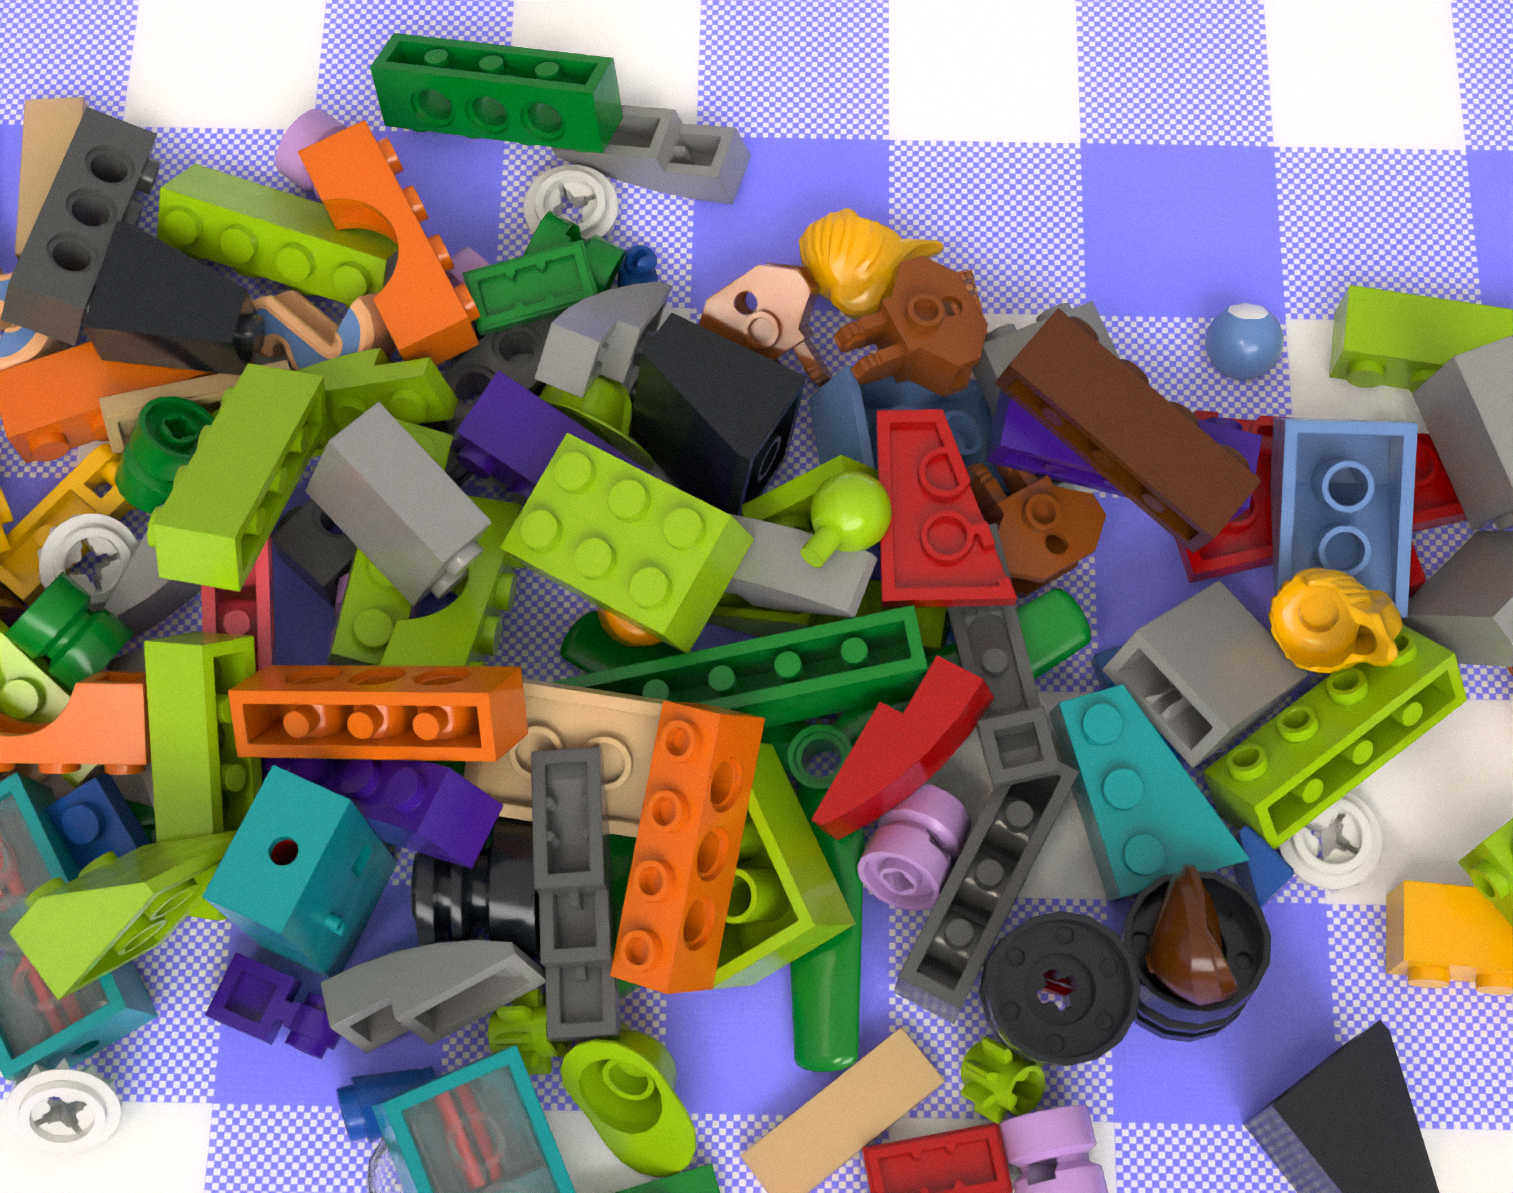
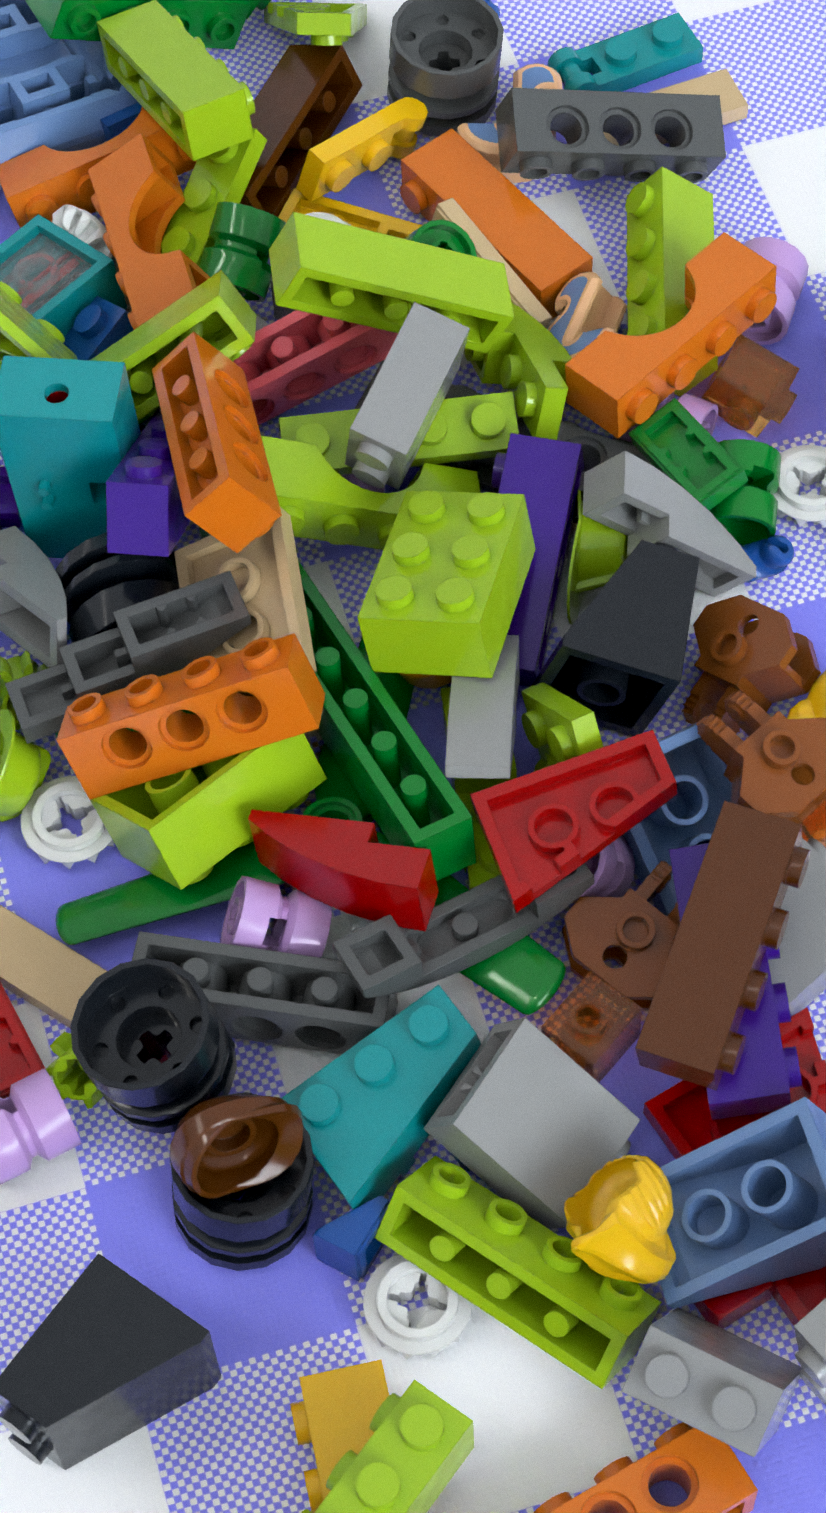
camera: 75 degrees right, 10 degrees down
black slope [83,221,265,375] -> none
lime piece [800,471,892,568] -> none
none -> white gear [21,776,114,870]
none -> clear orange brick [541,971,642,1083]
none -> clear orange brick [701,334,799,438]

